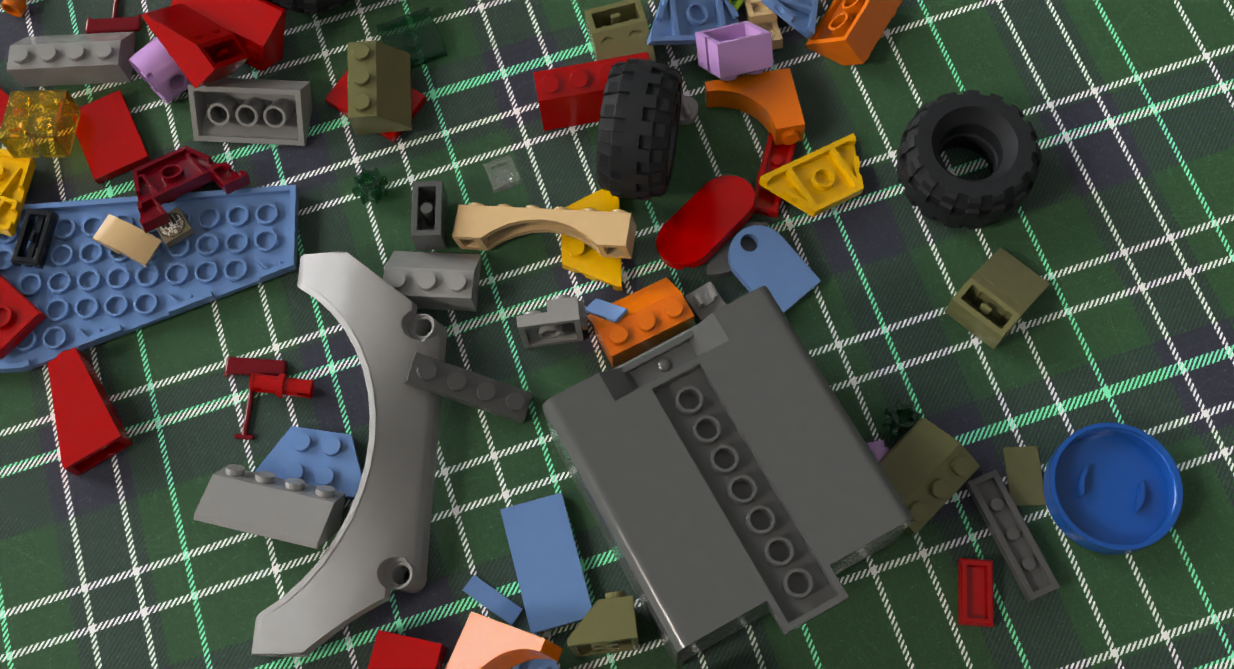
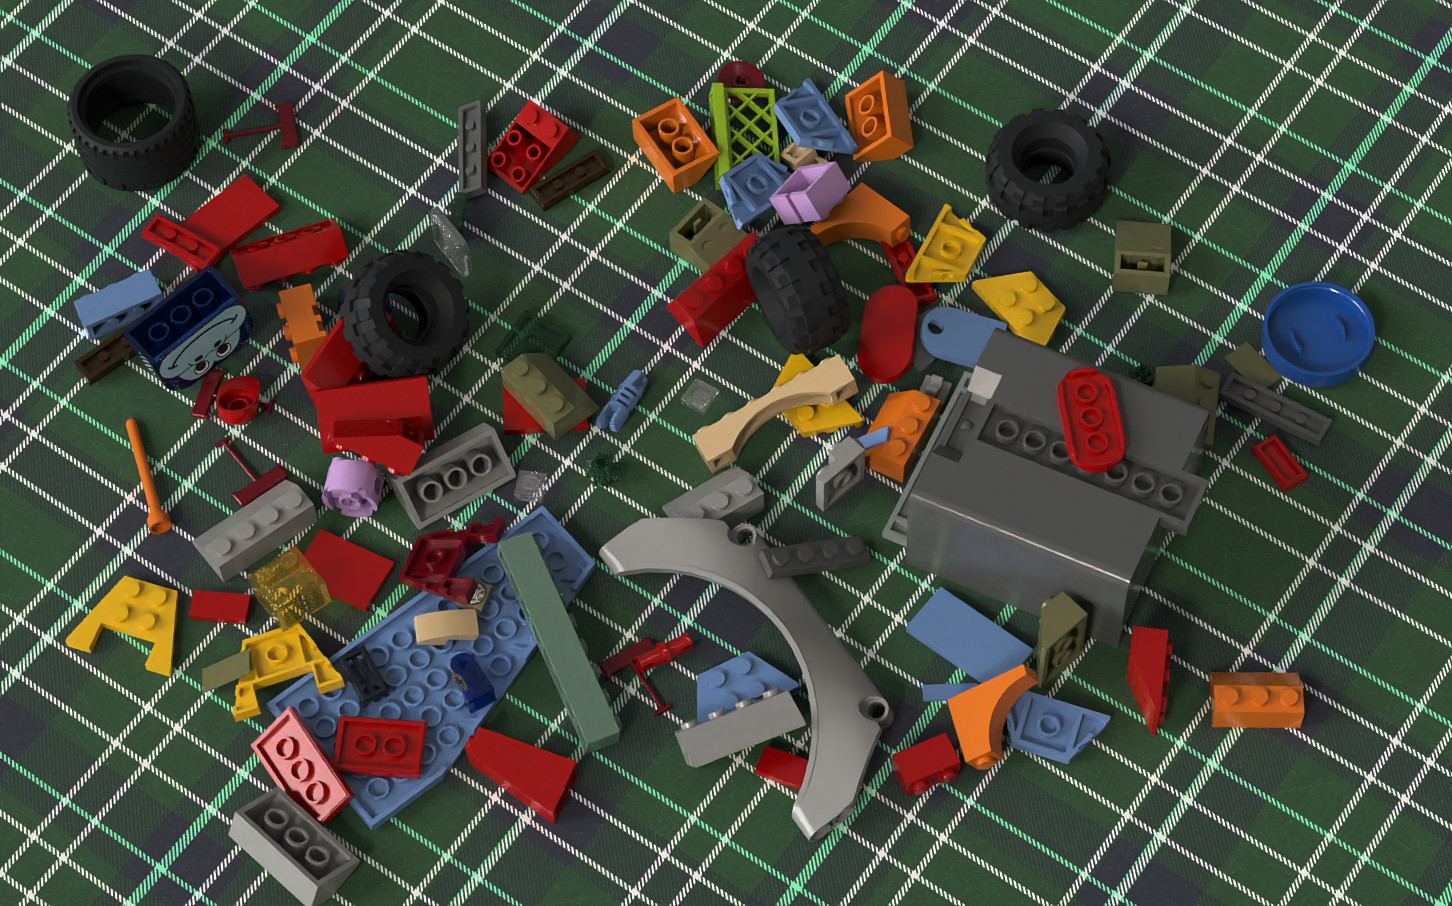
camera: 40 degrees left, 10 degrees down
dark grey brick [411,181,448,250] -> none
none -> clear blue leg [450,653,496,714]
none -> sand green brick [497,531,623,754]
none -> clear plate [514,470,548,503]
none -> medium blue hinge [596,370,648,432]
none -> red tile [755,745,809,790]
none -> yellow wing [972,271,1066,346]
none -> red tile [1056,368,1126,473]

